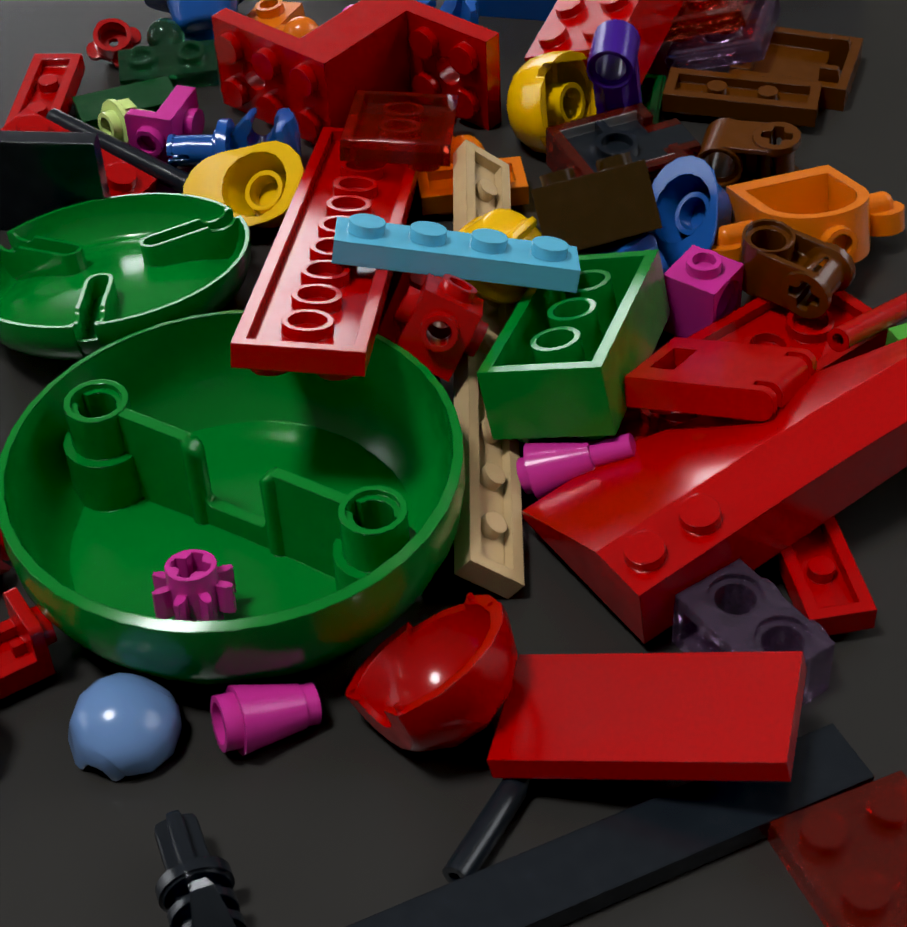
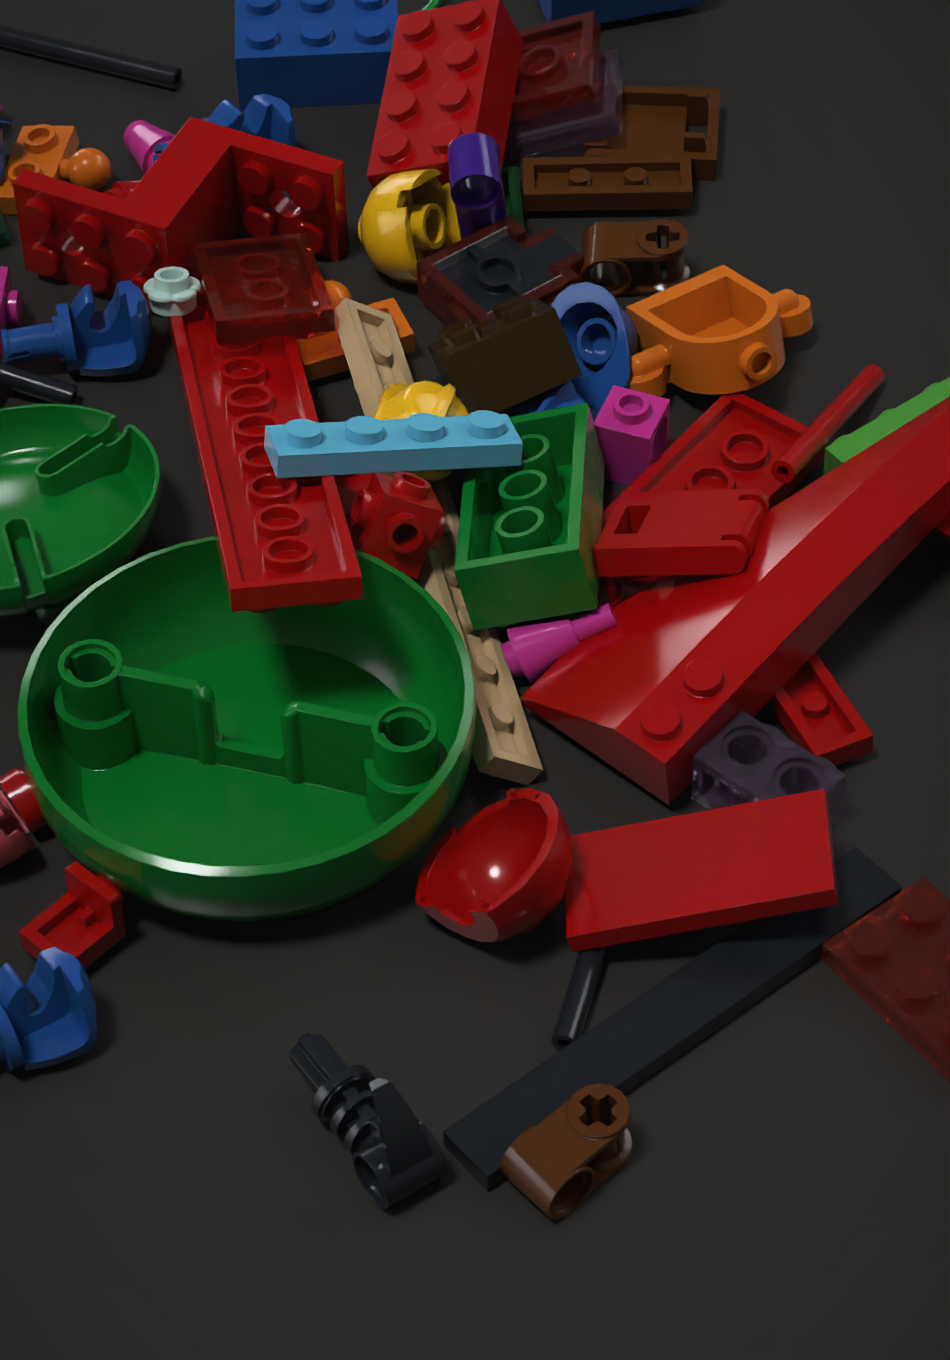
camera: 15 degrees left, 5 degrees up
medium blue hair [68,672,182,782] -> none
dark pink gear [151,549,237,621] -> none
yellow piece [183,140,304,229] -> none
dark pink cone [210,682,322,756] -> none
reddish brown piece [738,219,856,319] -> none
none -> light aqua plate [143,267,201,317]

